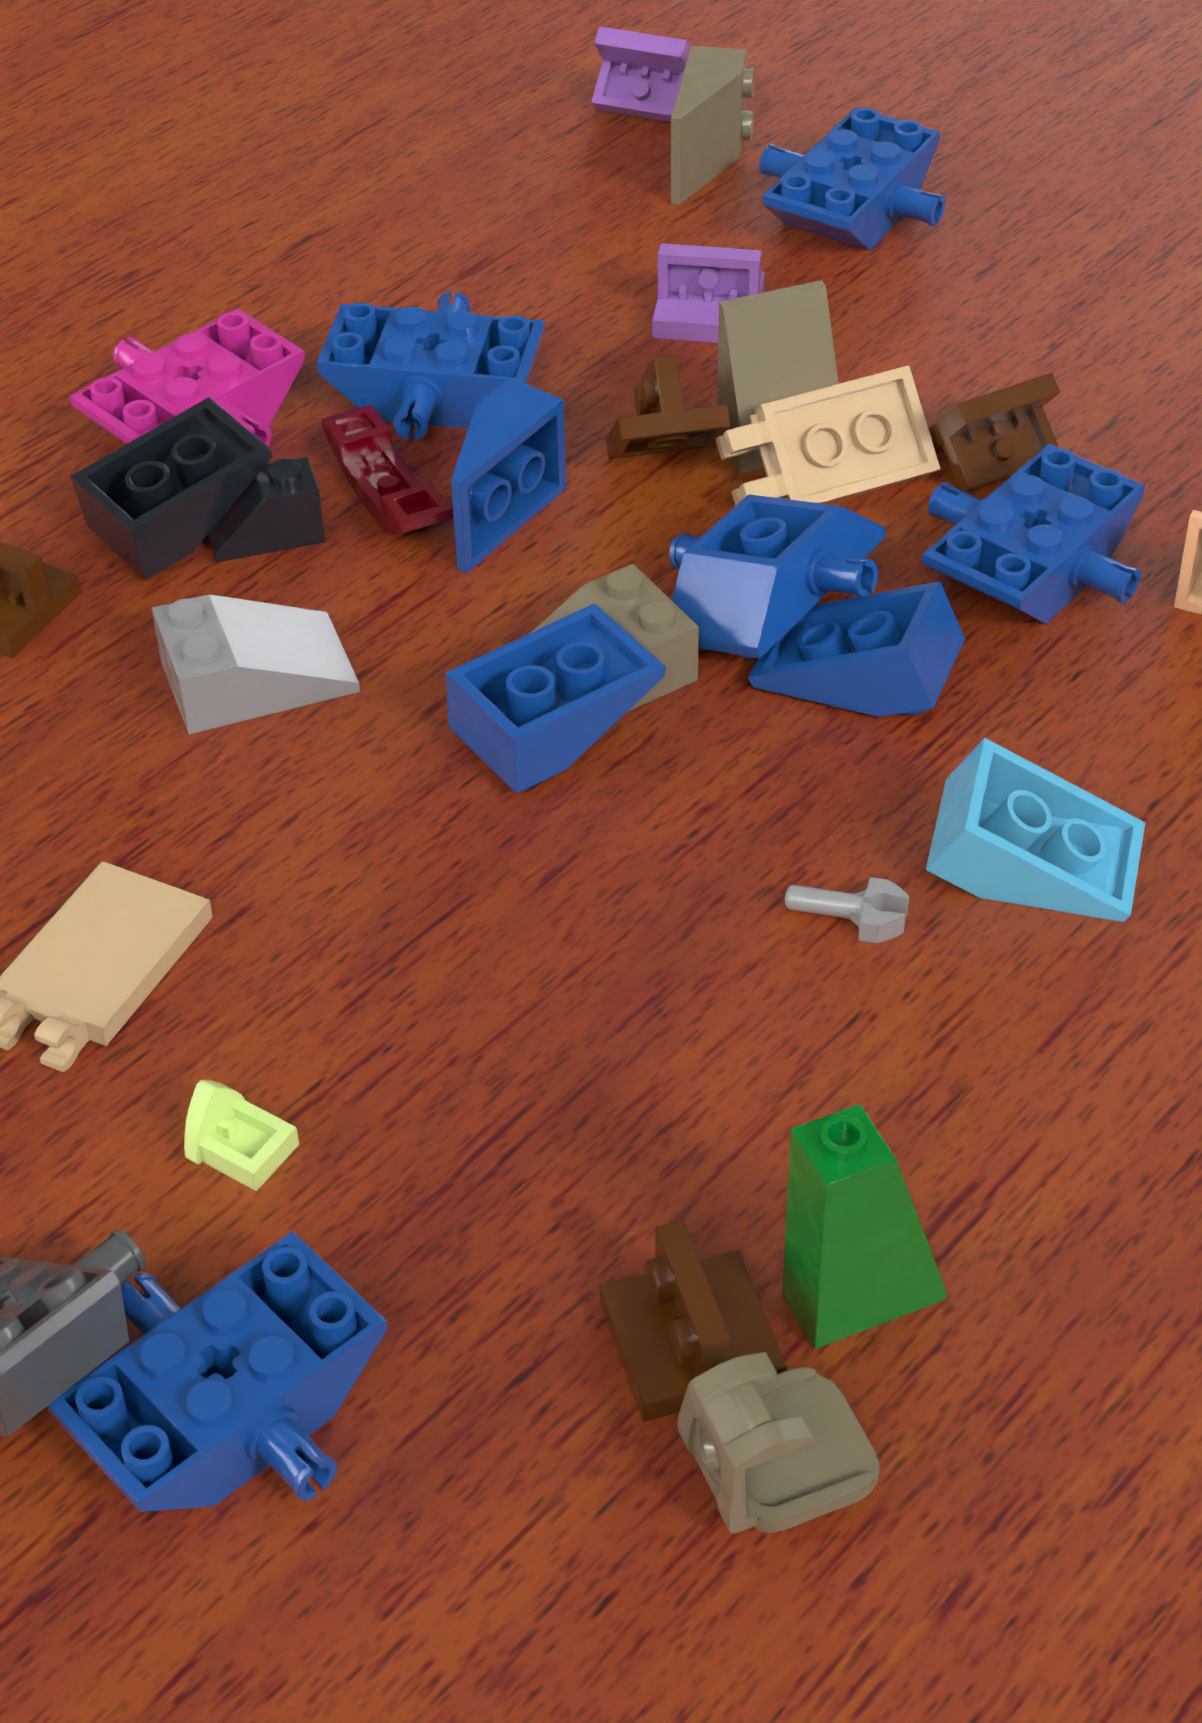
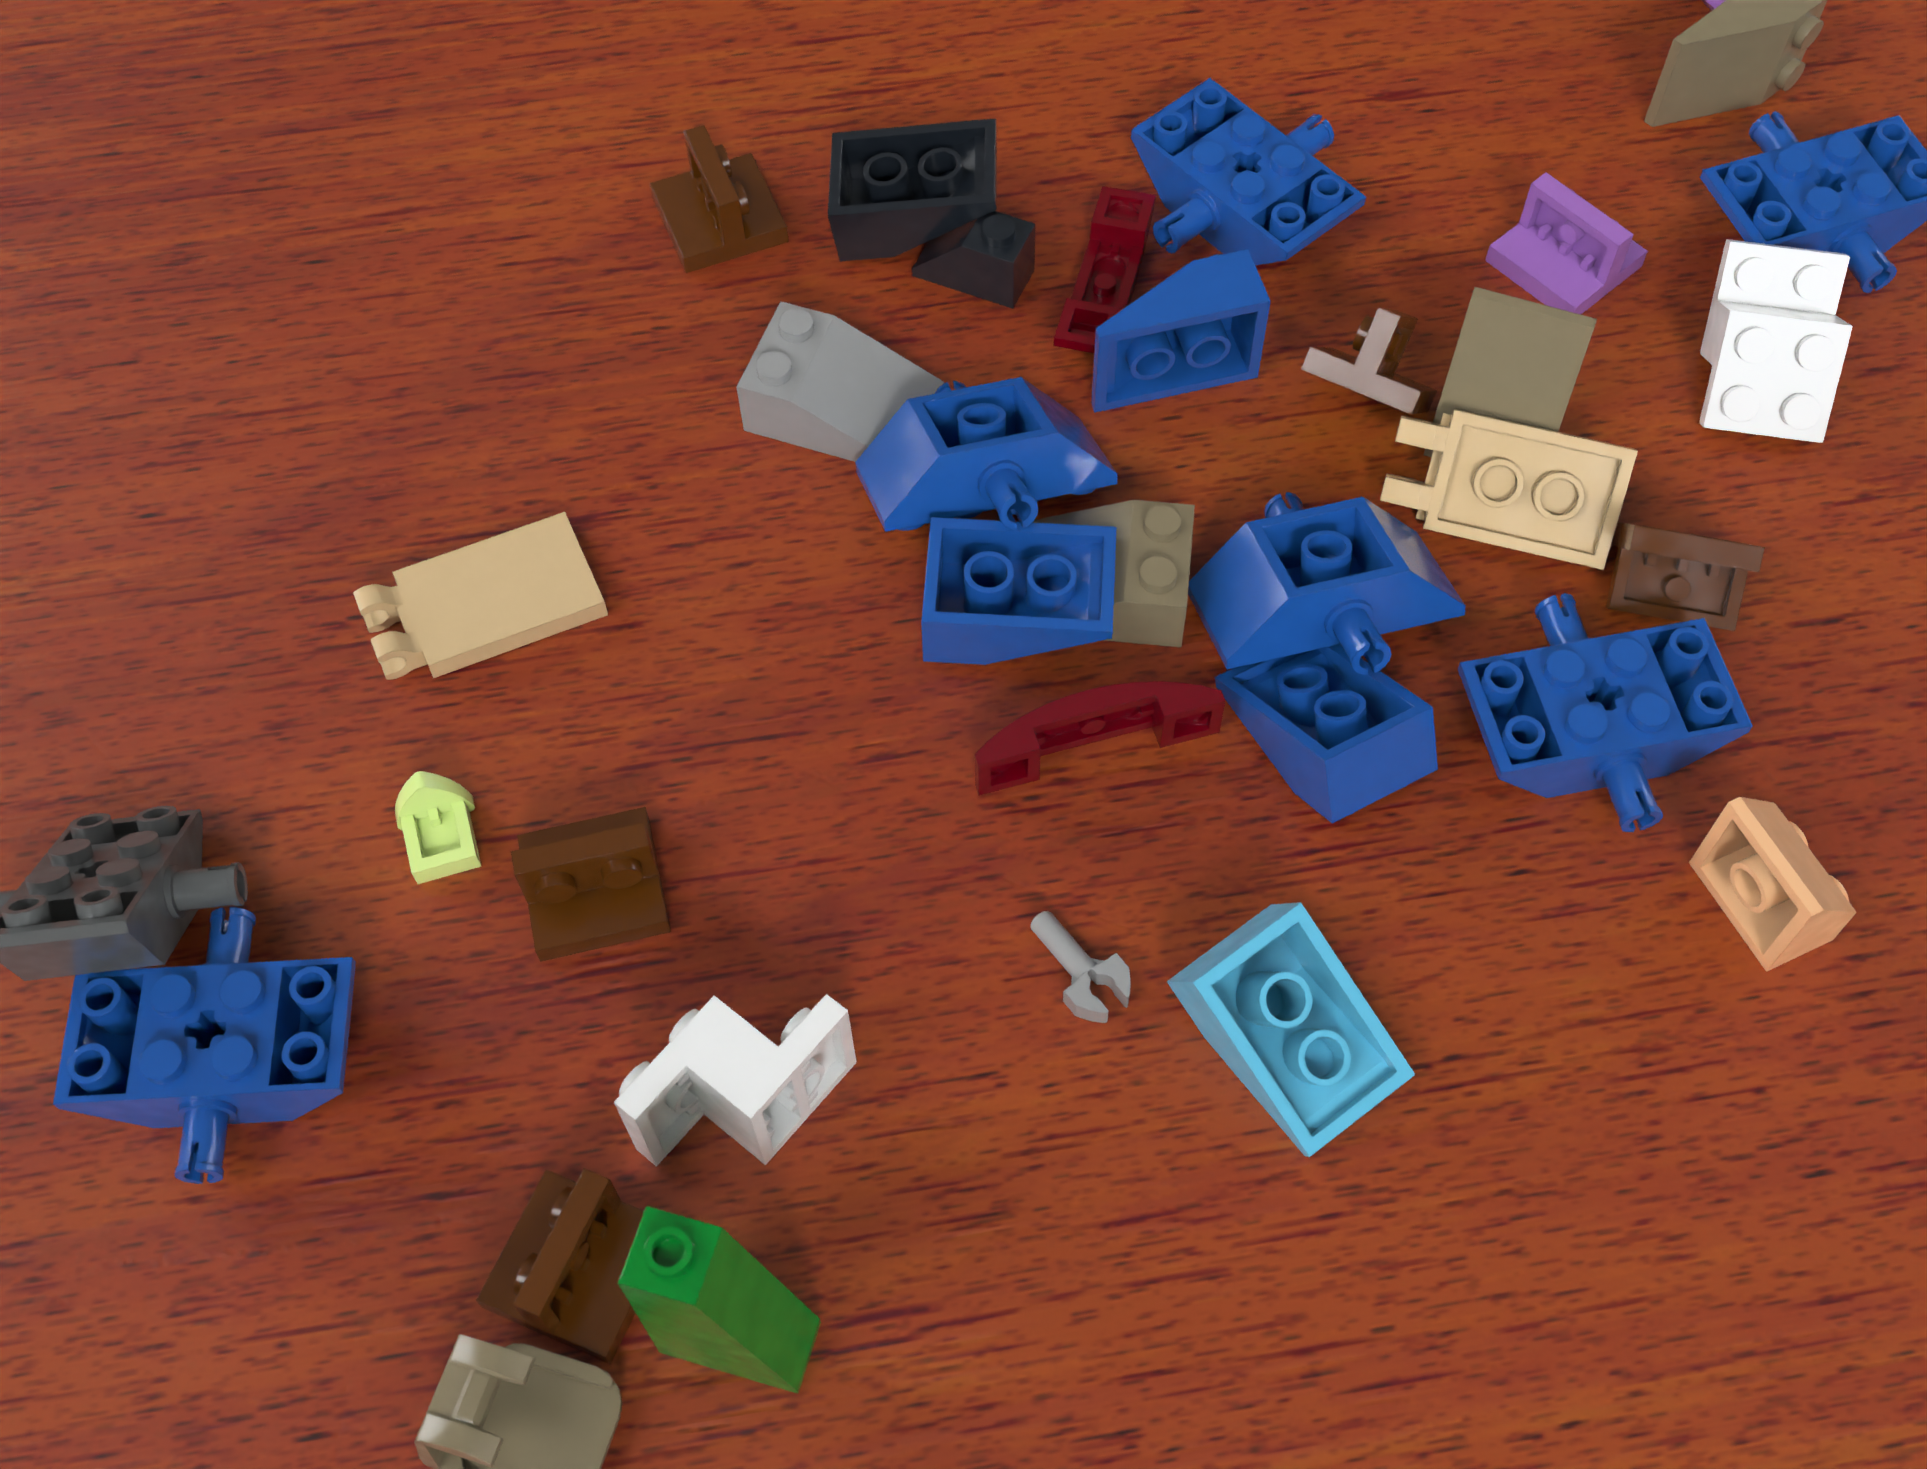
camera: 40 degrees right, 15 degrees up
dark pink slope [69,309,305,446] -> none
none -> reddish brown bracket [511,807,671,962]
none -> white bracket [614,994,857,1167]
none -> blue slope [855,377,1118,532]
none -> dark red slope [975,681,1225,796]
none -> white bracket [1699,239,1853,443]

